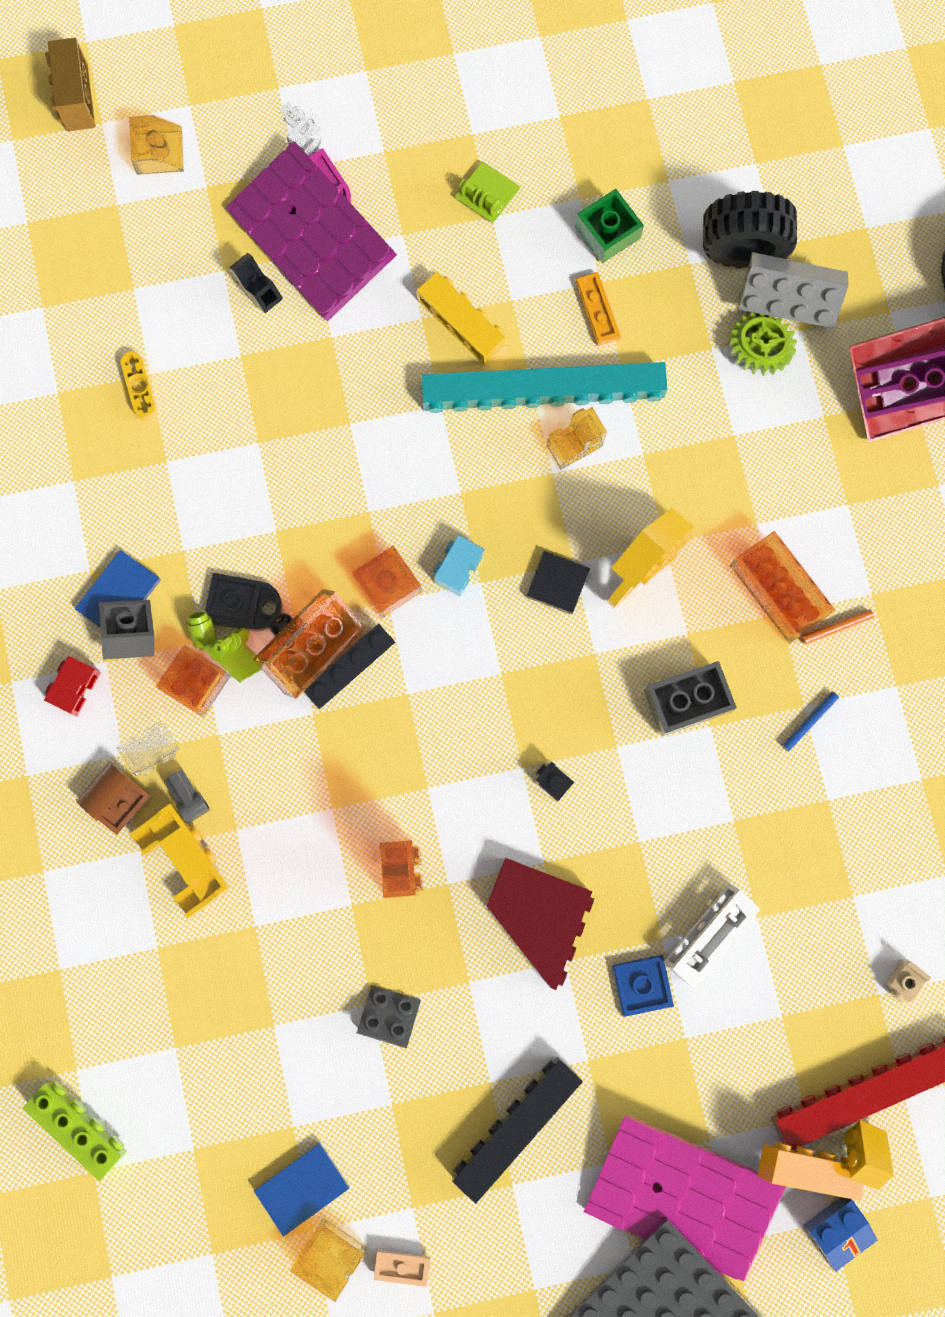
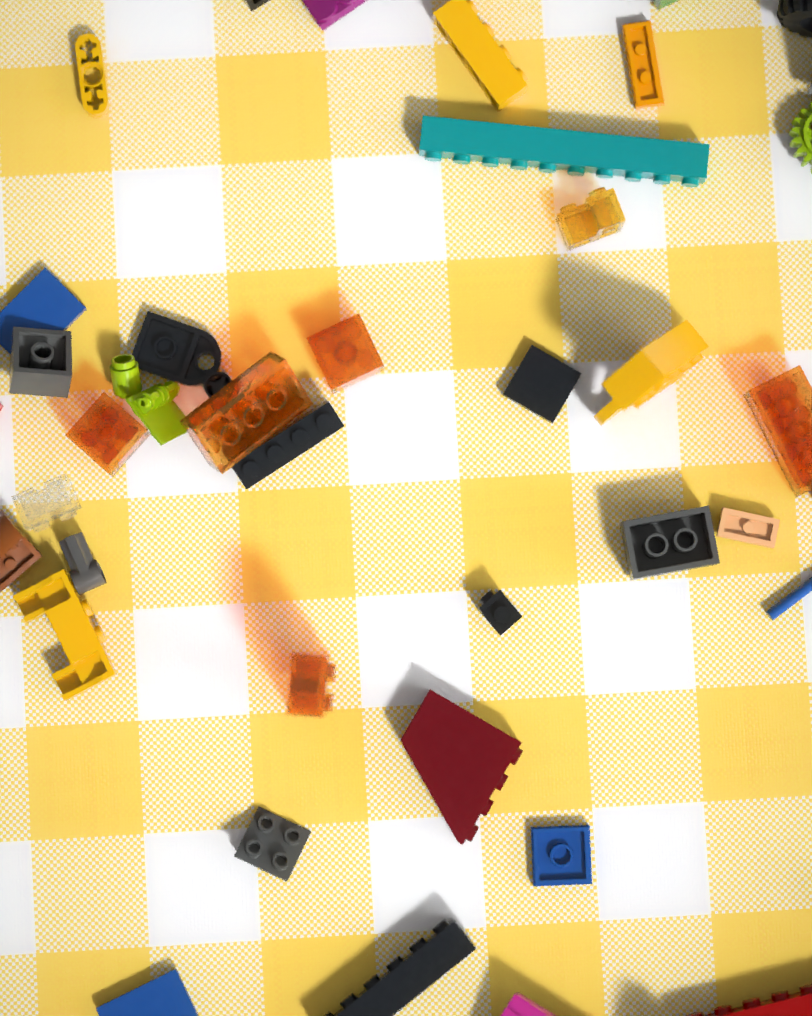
camera: 10 degrees right, 5 degrees up
medium azure brick [432,535,485,597] -> none
white brick [663,884,761,988] -> none
none -> light nougat plate [716,507,780,549]

